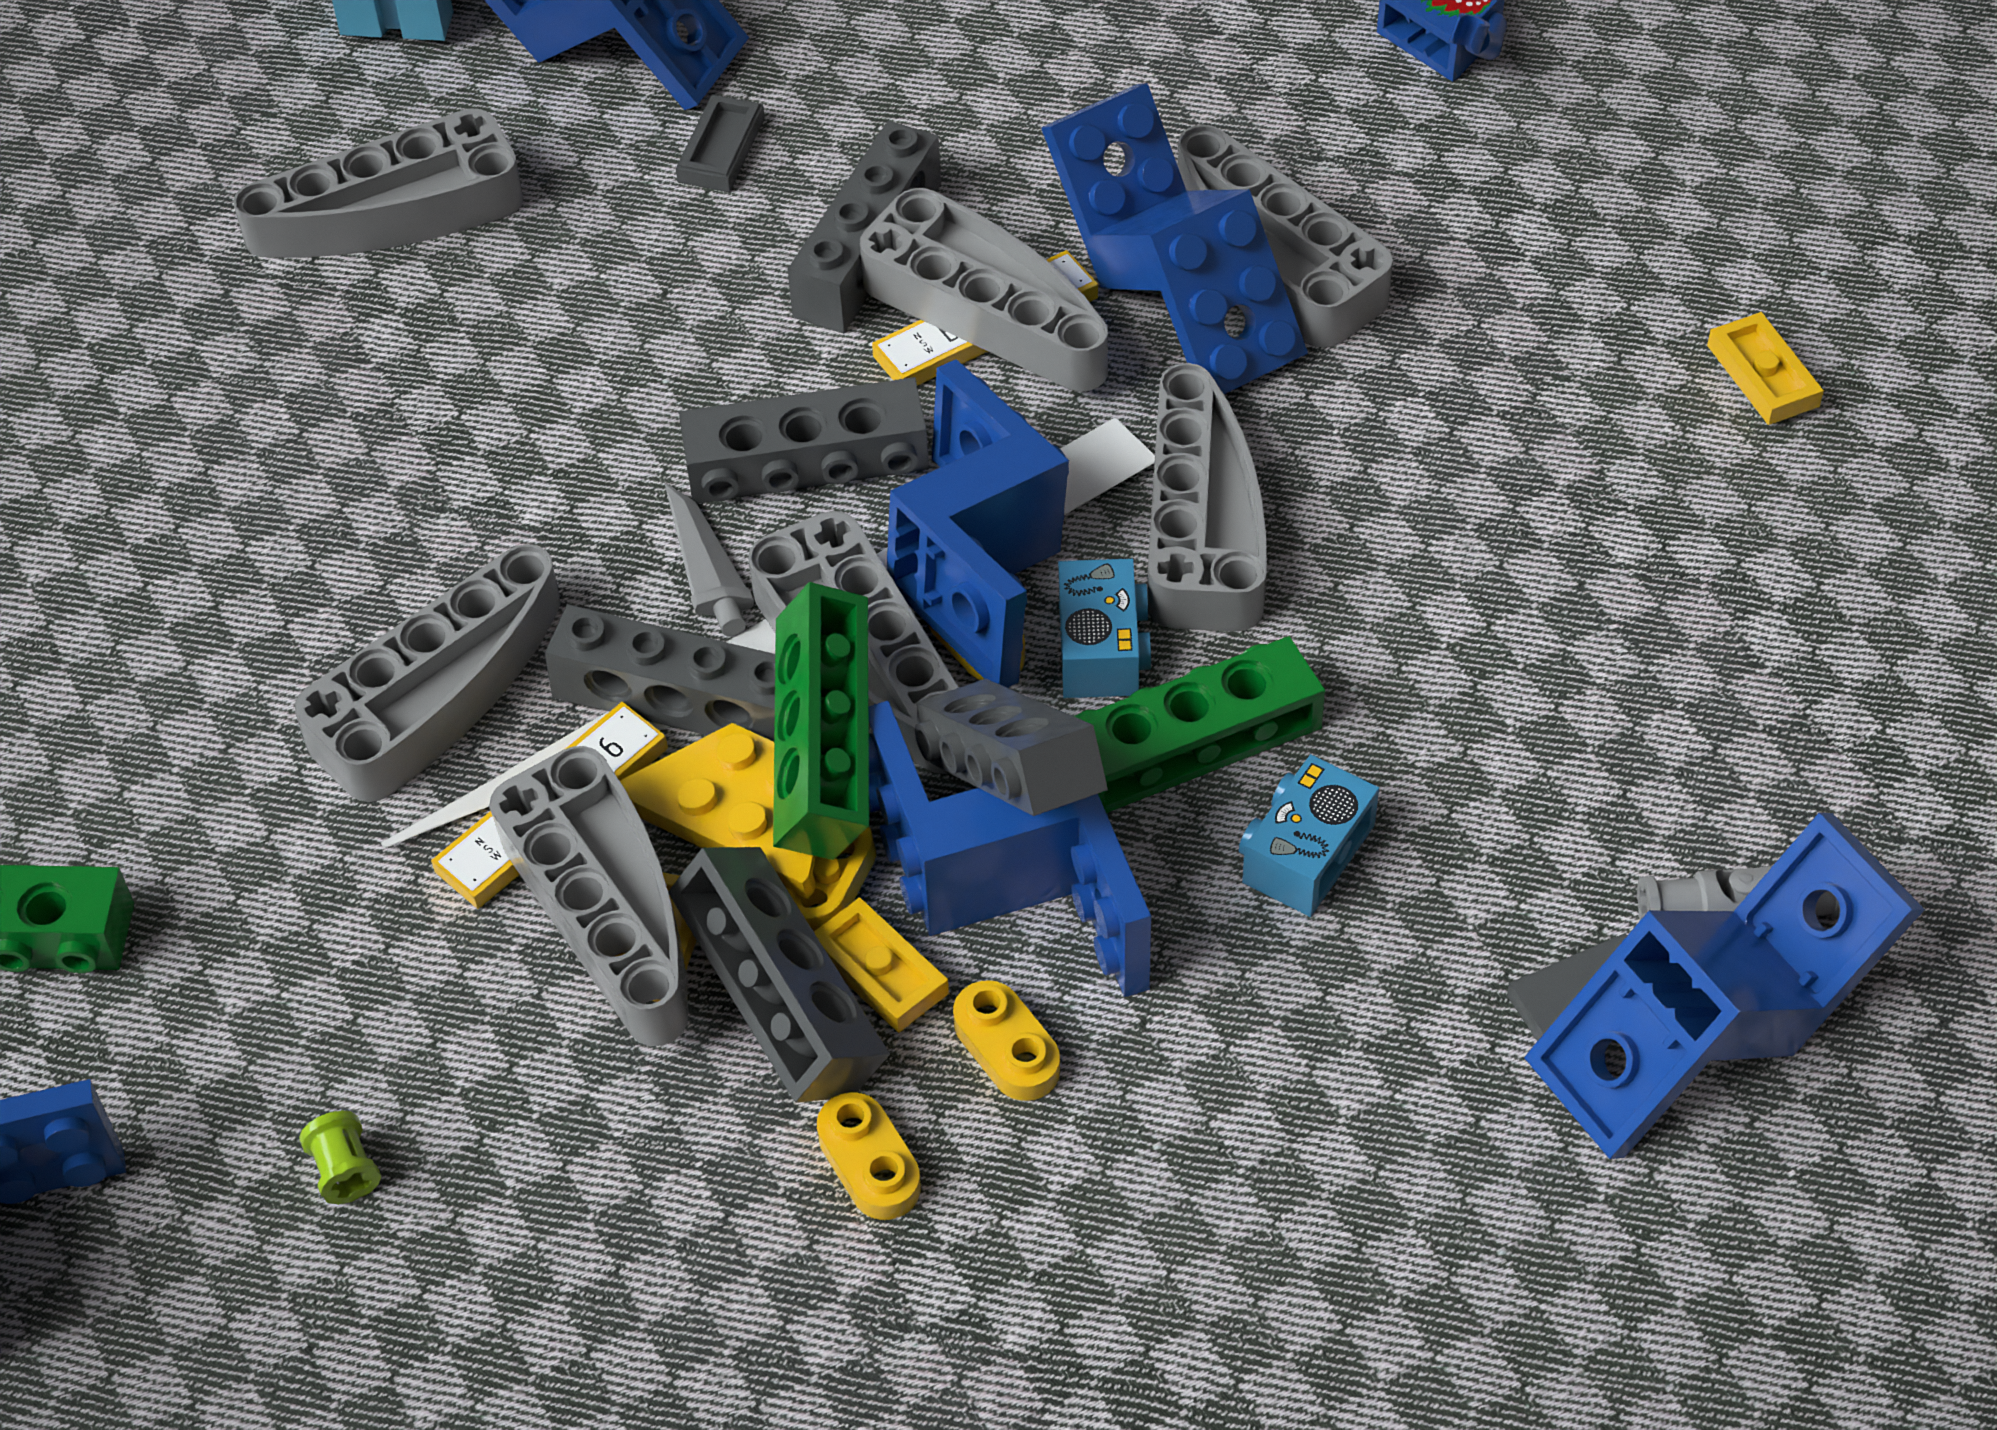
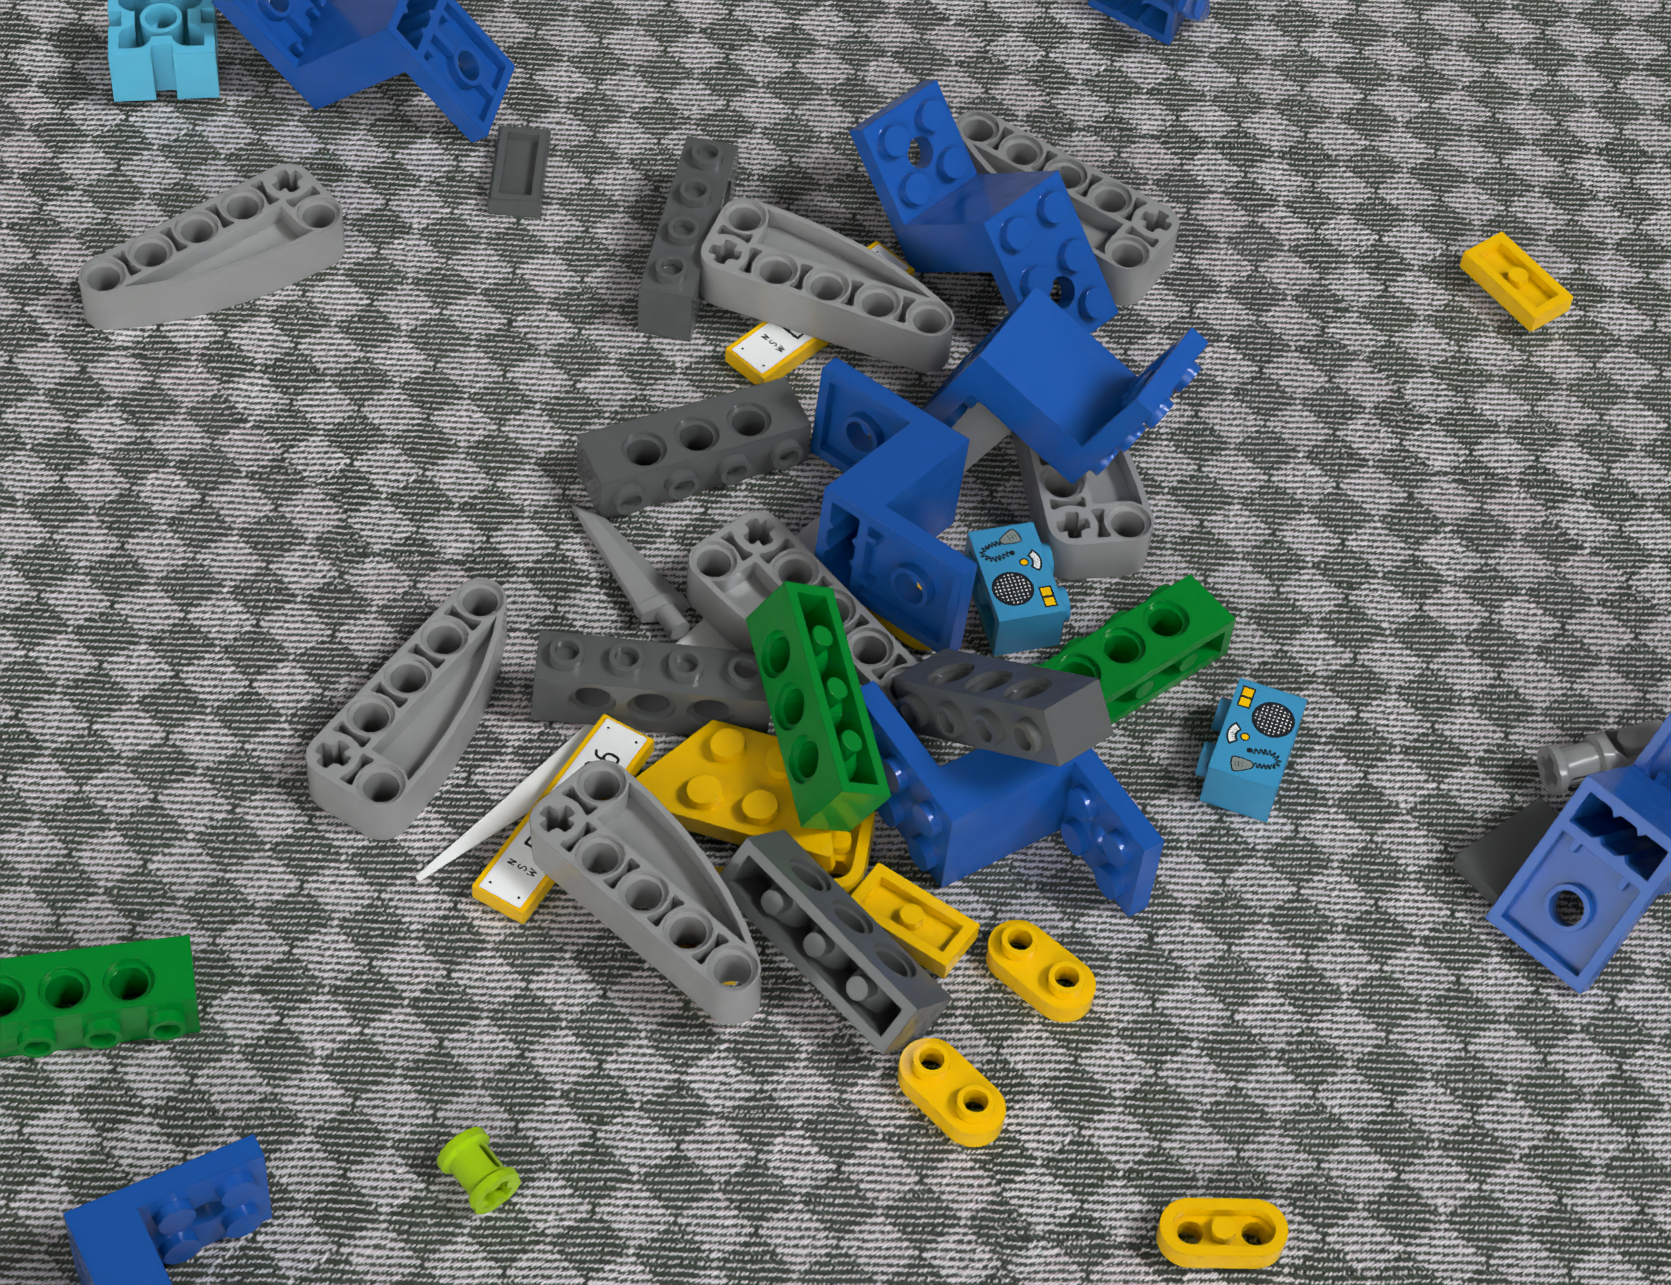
camera: 20 degrees left, 0 degrees up
none -> blue bracket [921,286,1209,485]
none -> yellow plate [1156,1198,1289,1269]

